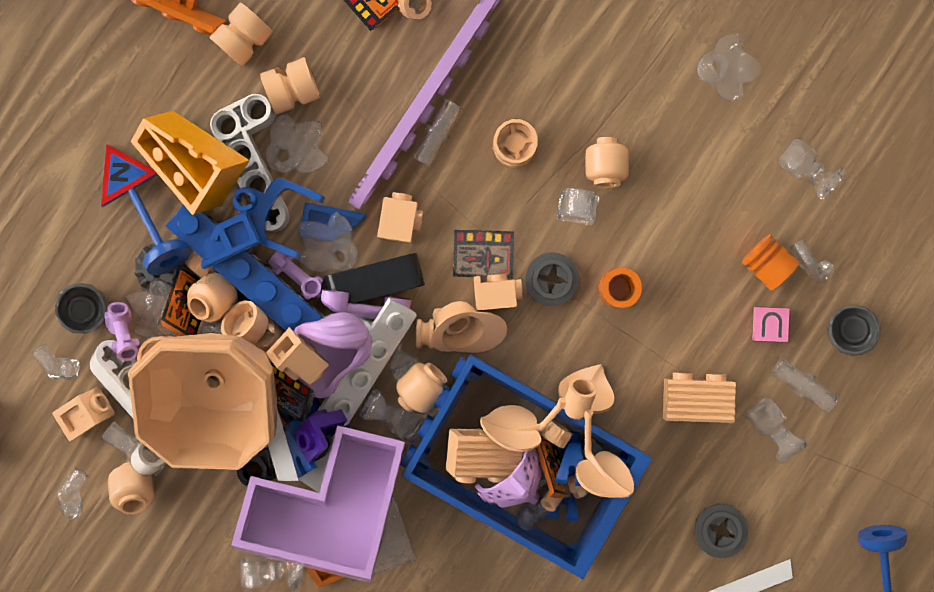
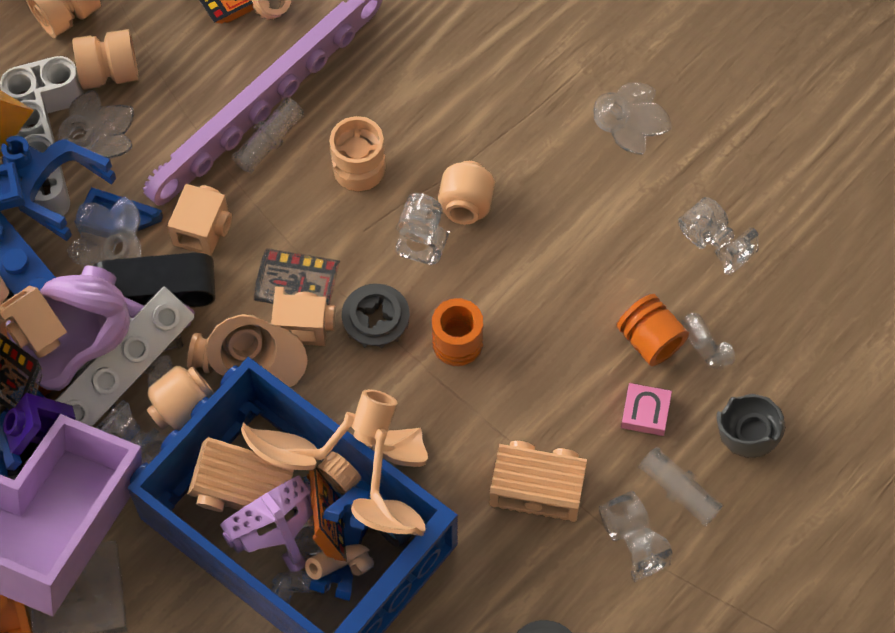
camera: 10 degrees right, 25 degrees down
lavender bar [268,251,325,300] -> none

